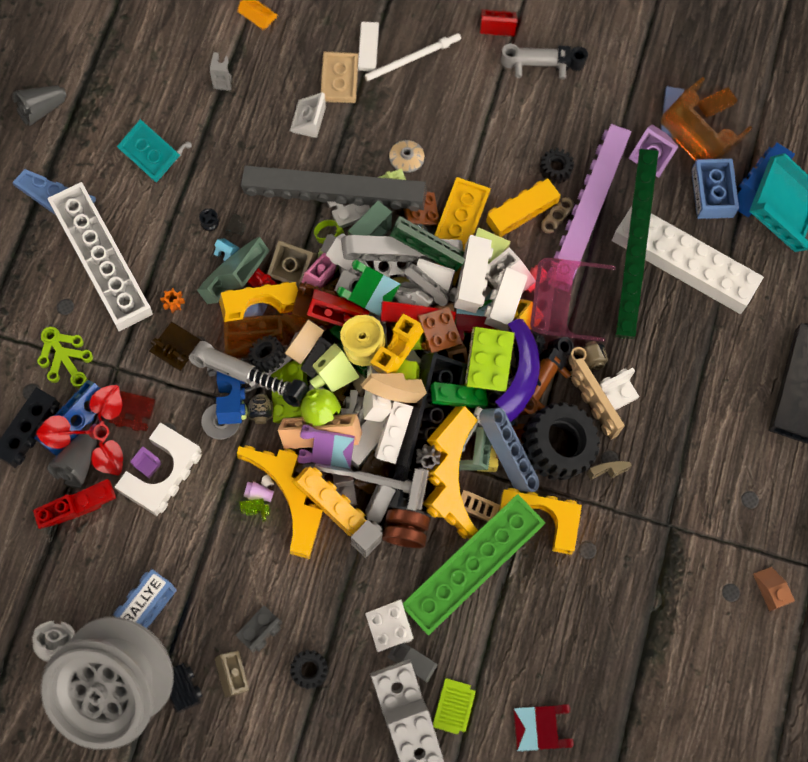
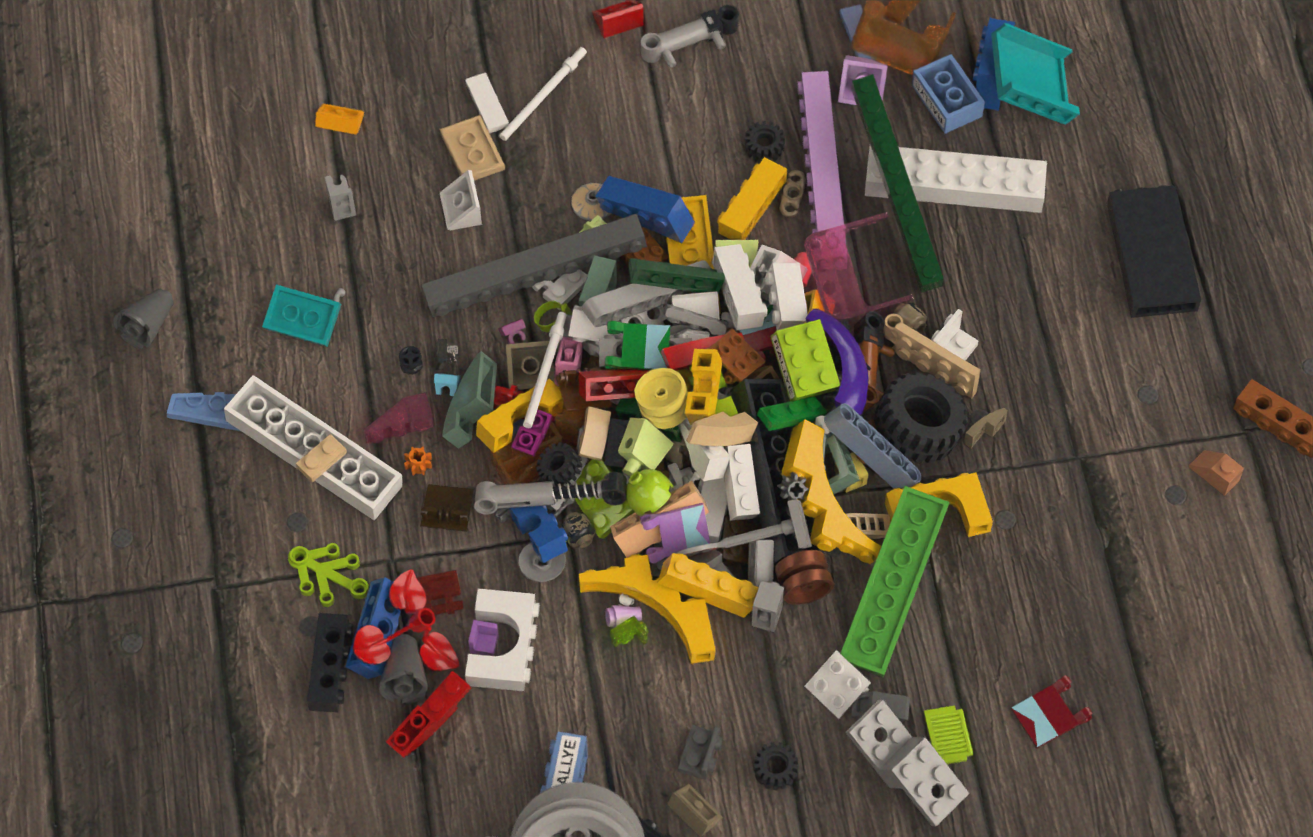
camera: 20 degrees left, 10 degrees down
none -> tan plate [296,434,347,482]
none -> clear pink slope [364,392,434,443]
none -> magenta tile [498,319,526,344]
none -> magenta slope [511,409,553,456]
none -> white bar [523,312,567,428]
none -> blue wedge [595,176,695,243]

